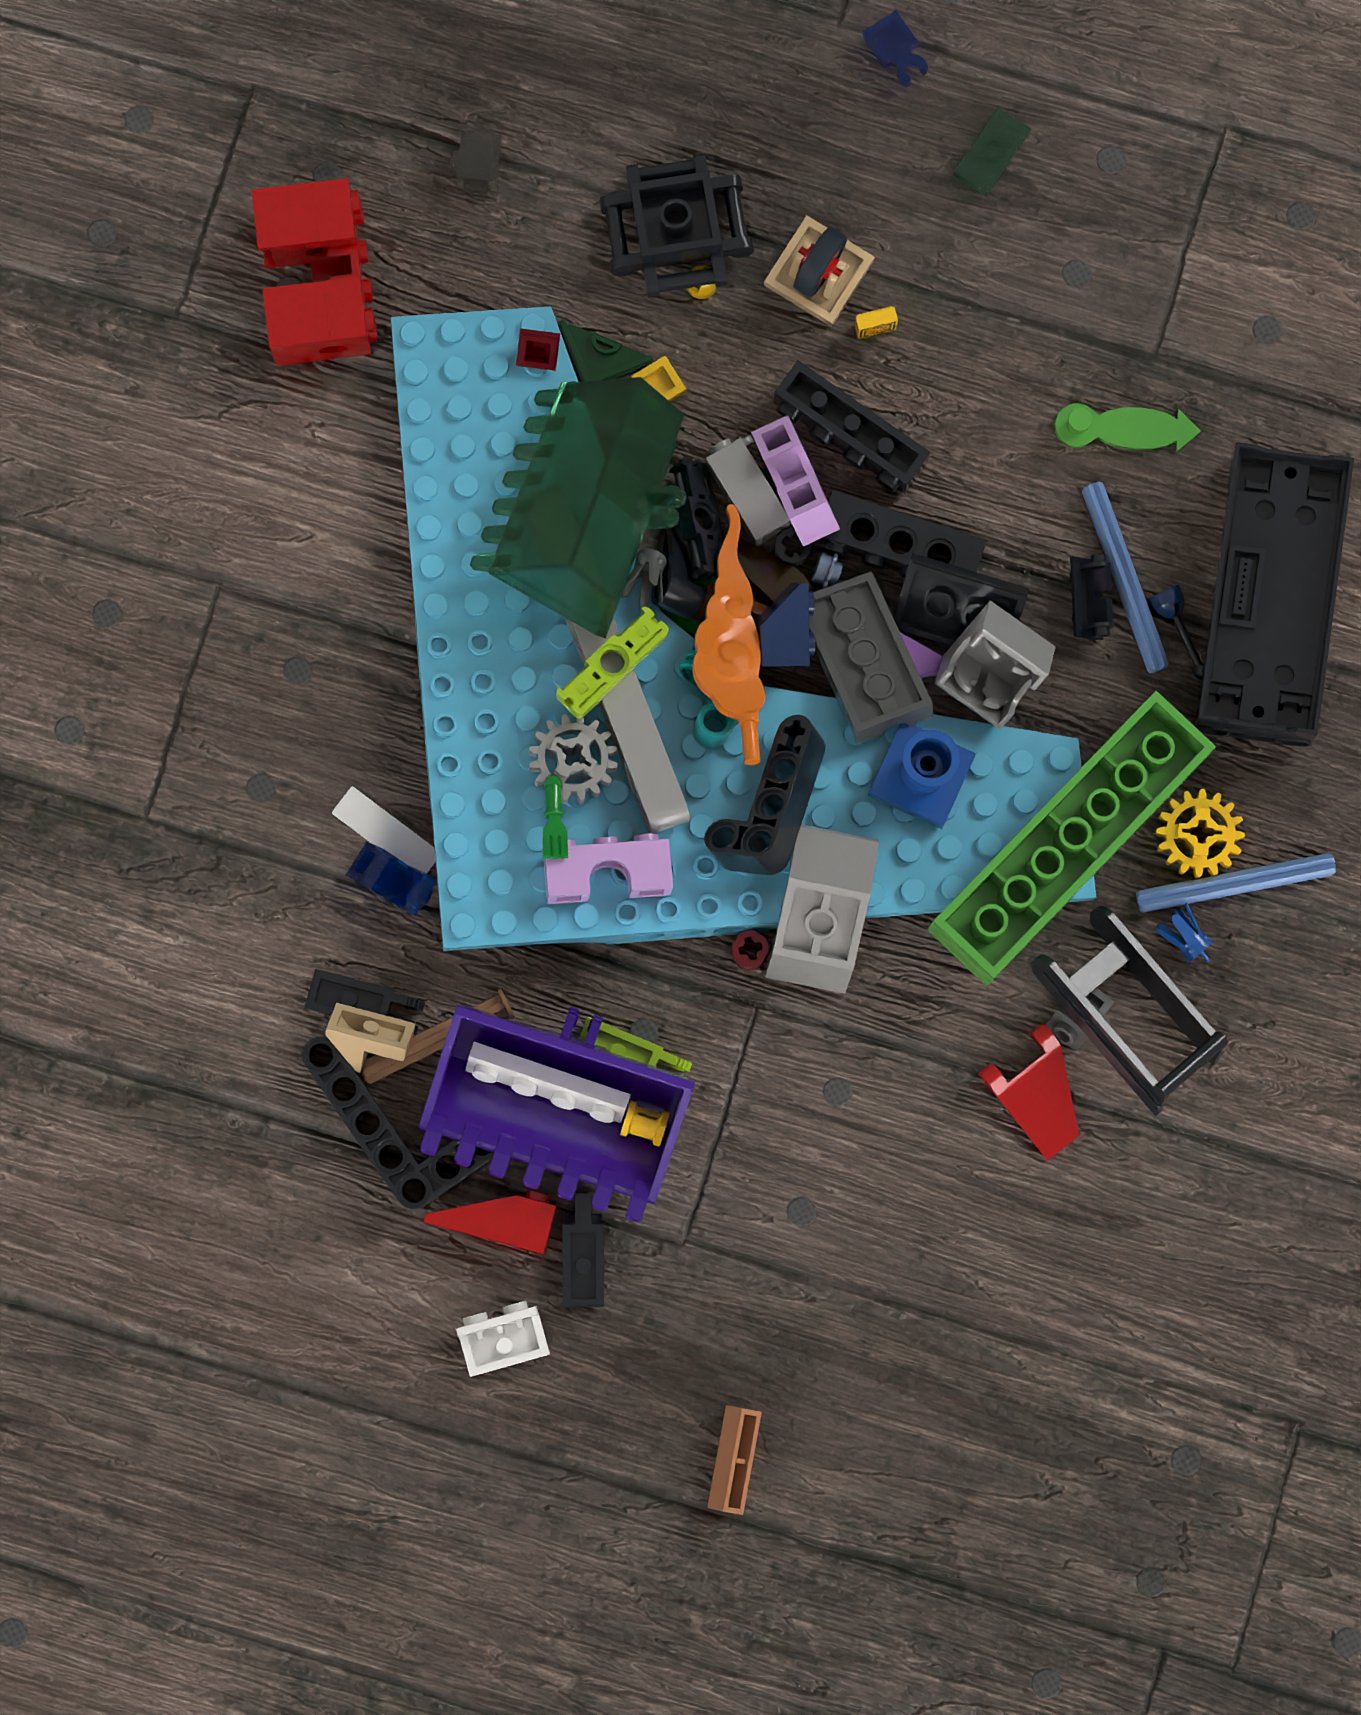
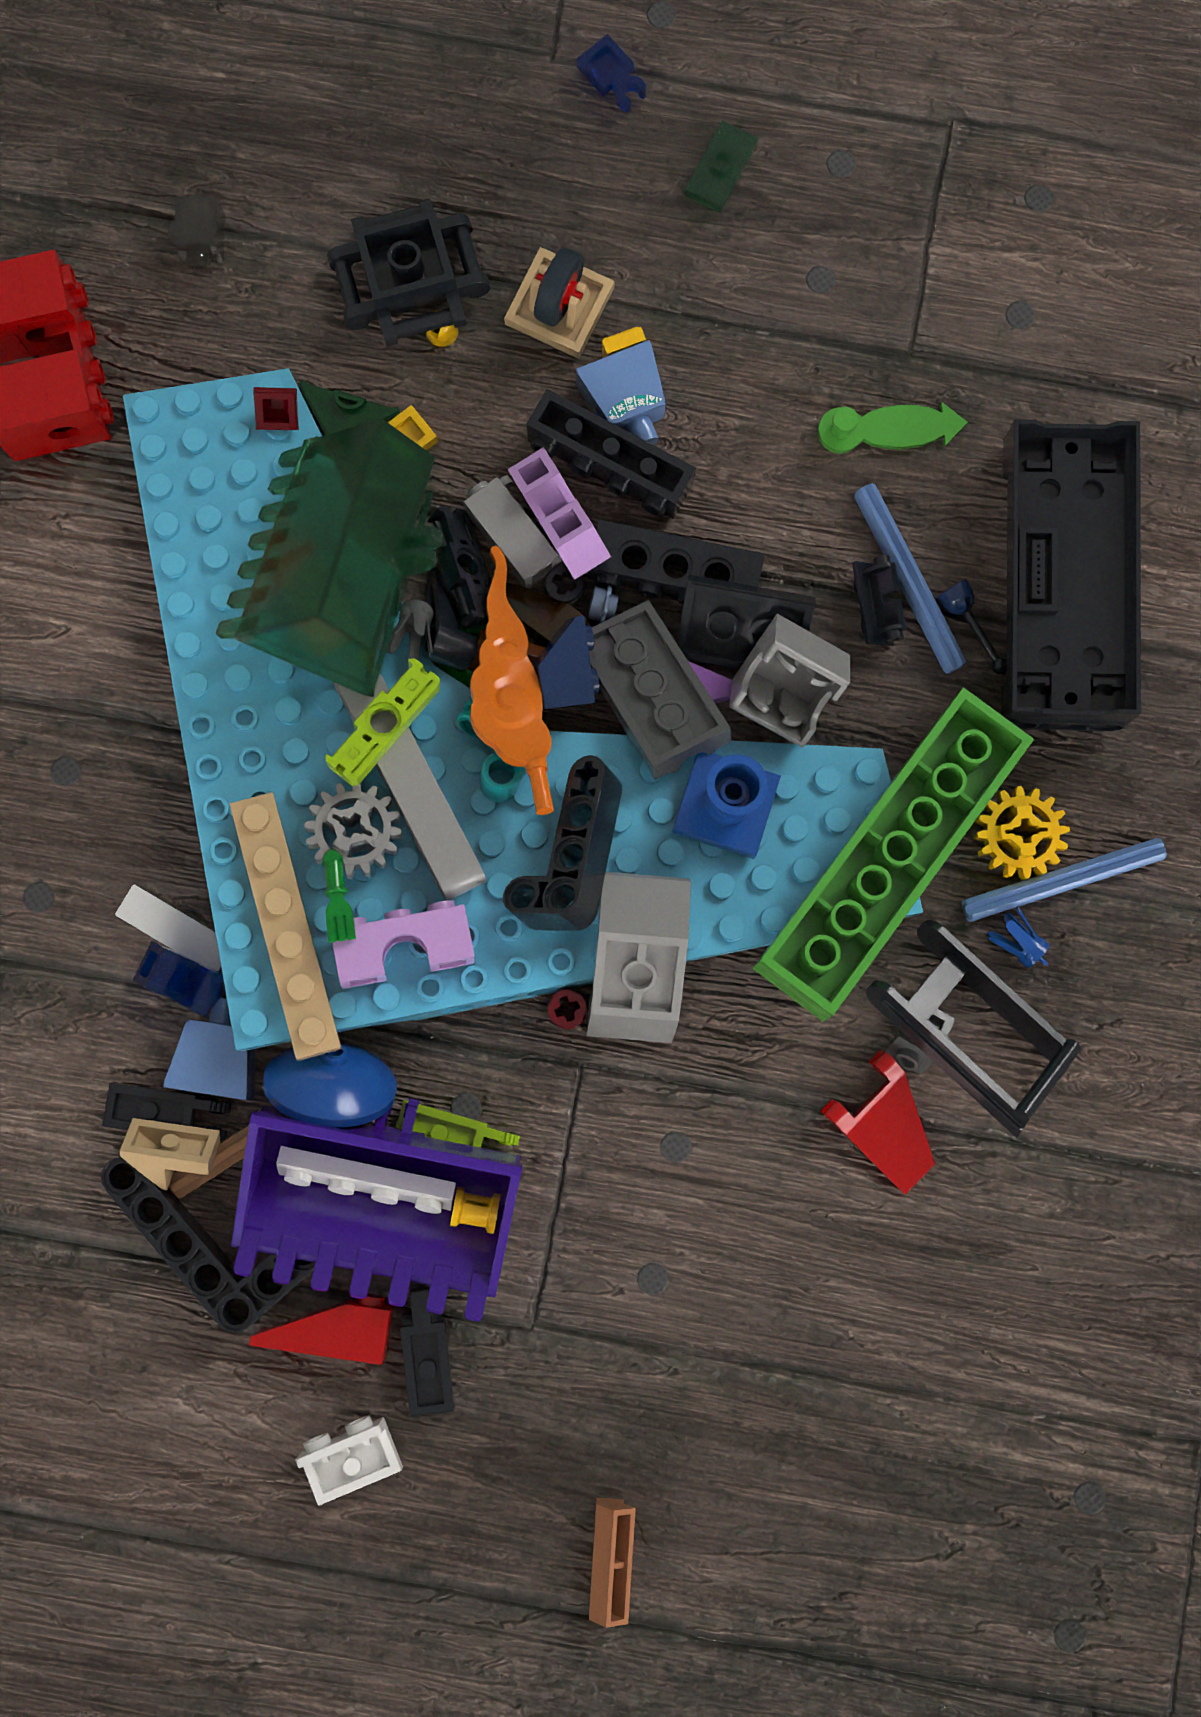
camera: 10 degrees left, 0 degrees up
none -> medium blue torso [163,997,255,1100]
none -> tan plate [229,792,342,1061]
none -> blue dish [263,1042,397,1127]
none -> medium blue torso [576,340,665,445]

